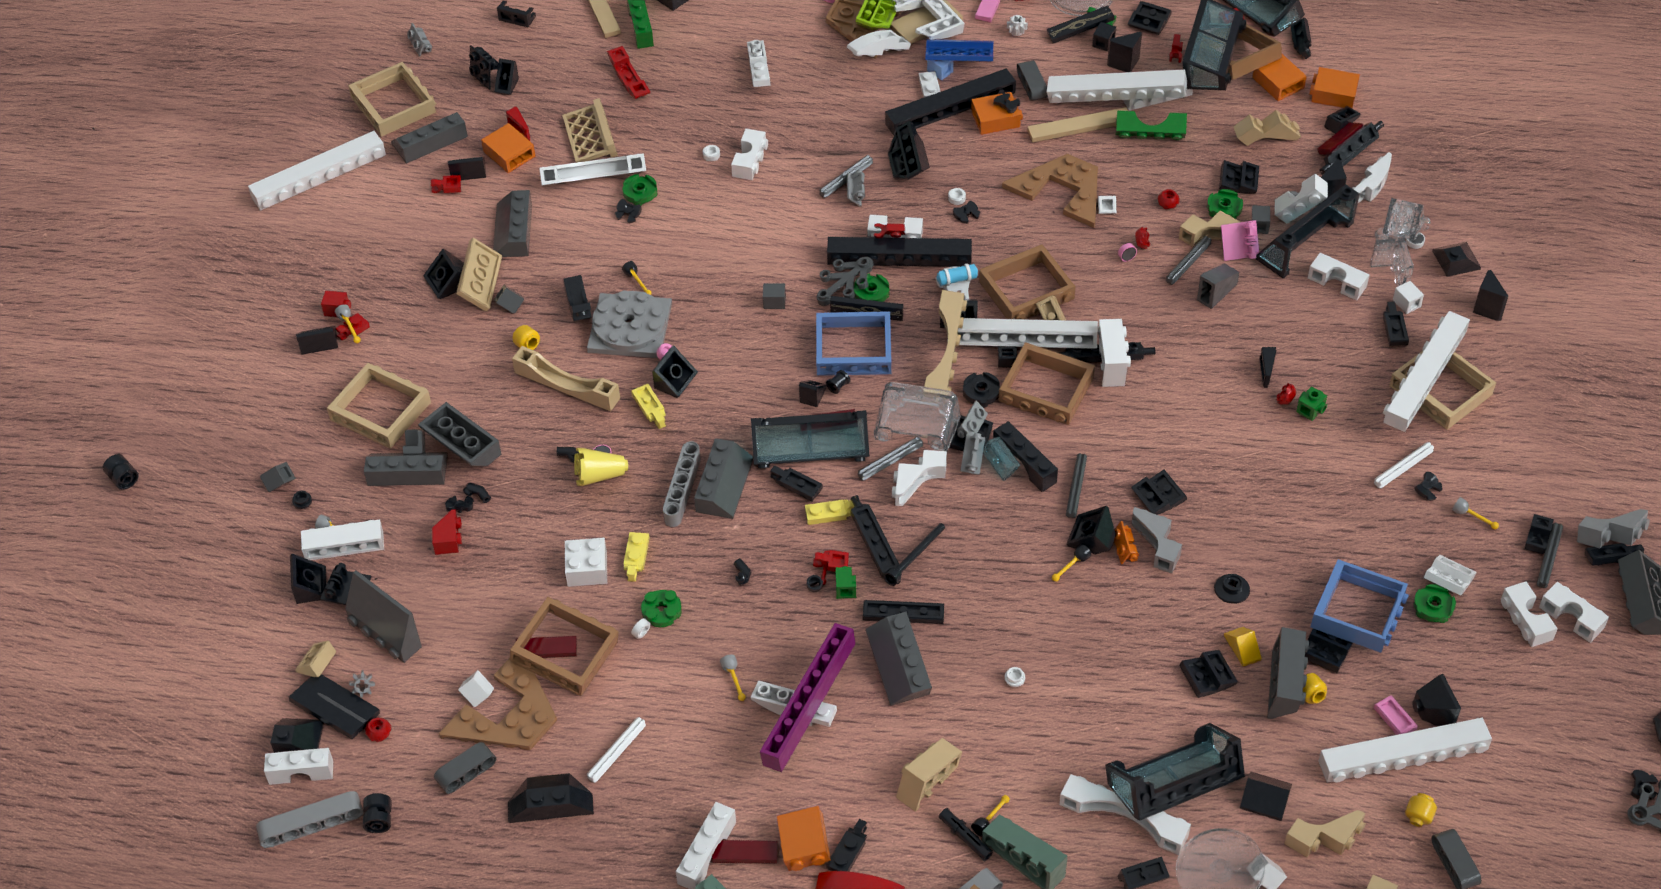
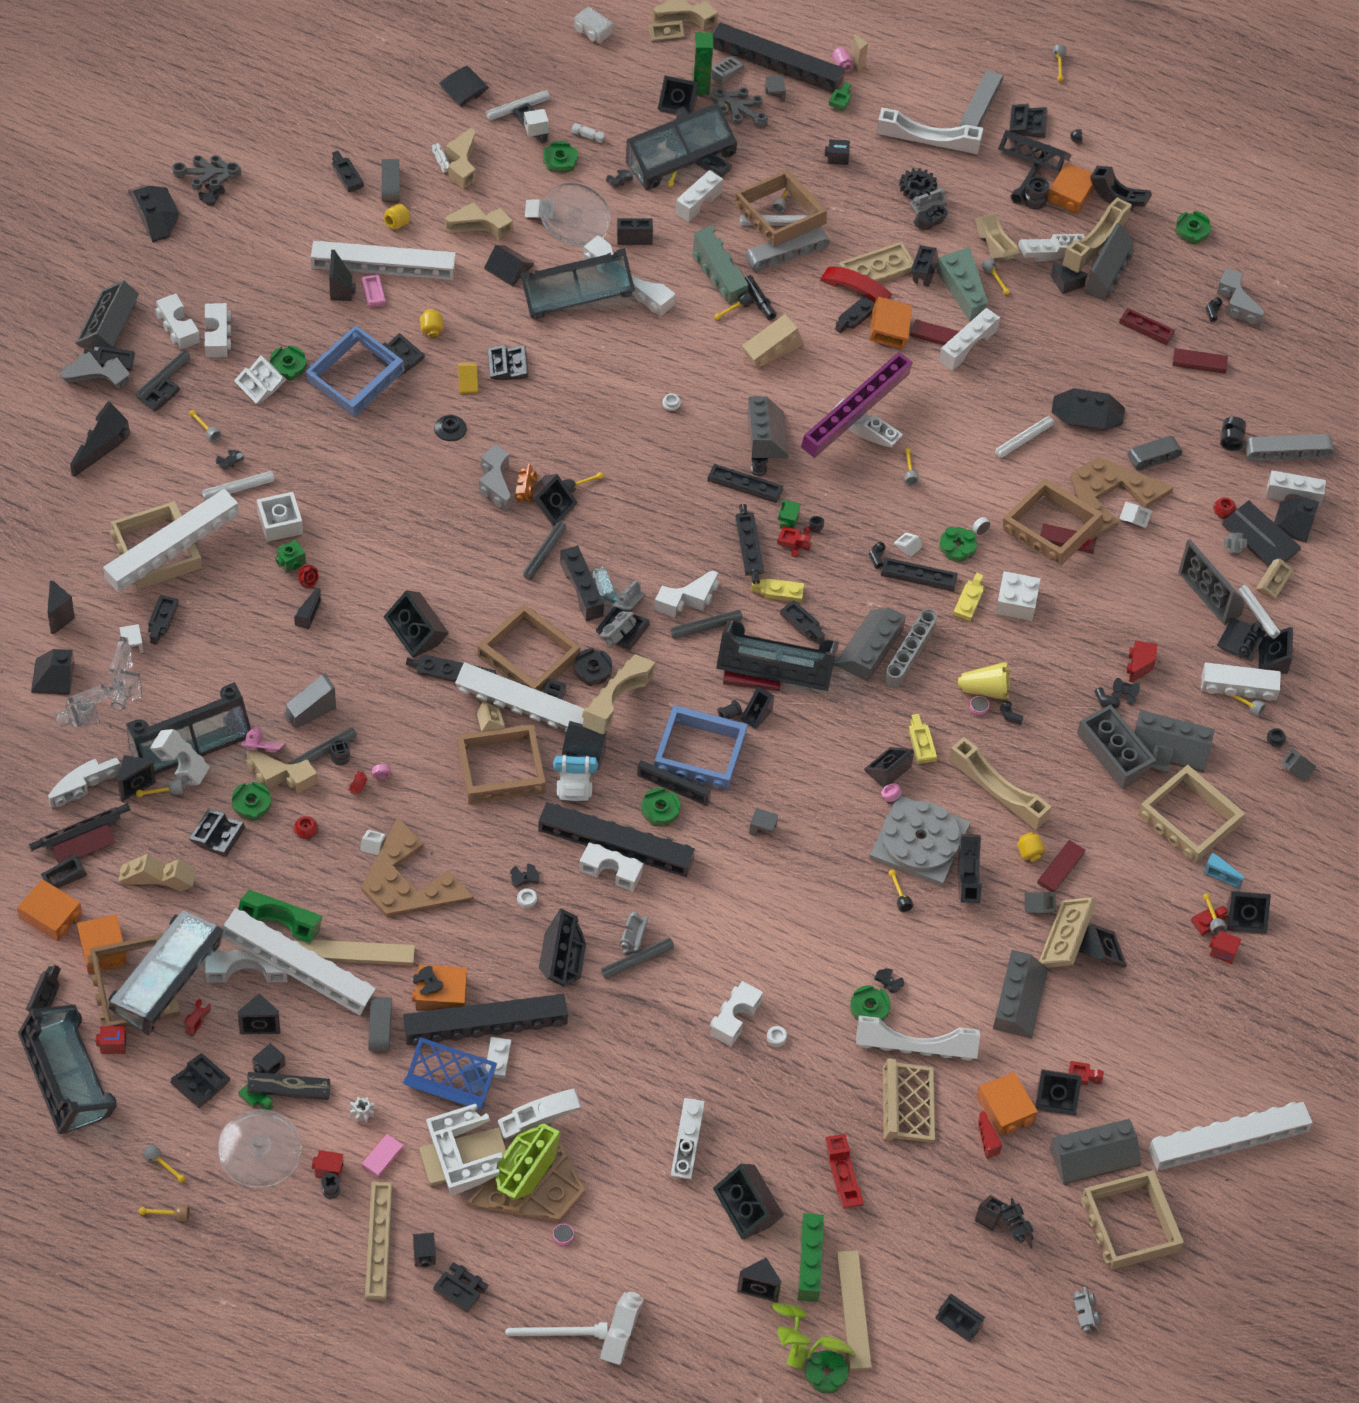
camera: 170 degrees left, 5 degrees up
dark grey plant [816,257,873,306] -> none
red plate [874,223,906,238] -> none
clear windscreen [874,382,961,451] -> none
black piece [883,523,945,586] -> none
white wedge [1098,319,1131,387] -> none
black slope [1131,469,1187,515] -> none
dark grey panel [1251,205,1271,234] -> none
dark grey slope [1267,627,1309,719] -> none
white arch [1308,253,1369,300] -> none
none -> black wedge [70,401,130,477]
none -> white brick [257,492,303,542]
none -> black wheel [330,739,350,766]
none -> black hinge [332,150,364,192]
none -> black slope [383,590,449,658]
none -> black slope [713,1164,784,1239]
none -> black tile [881,557,958,592]
none -> white slope [894,533,922,557]
none -> dark red tile [1037,840,1086,892]
none -> medium azure slope [1204,853,1244,889]
none -> white axle [1238,585,1280,639]

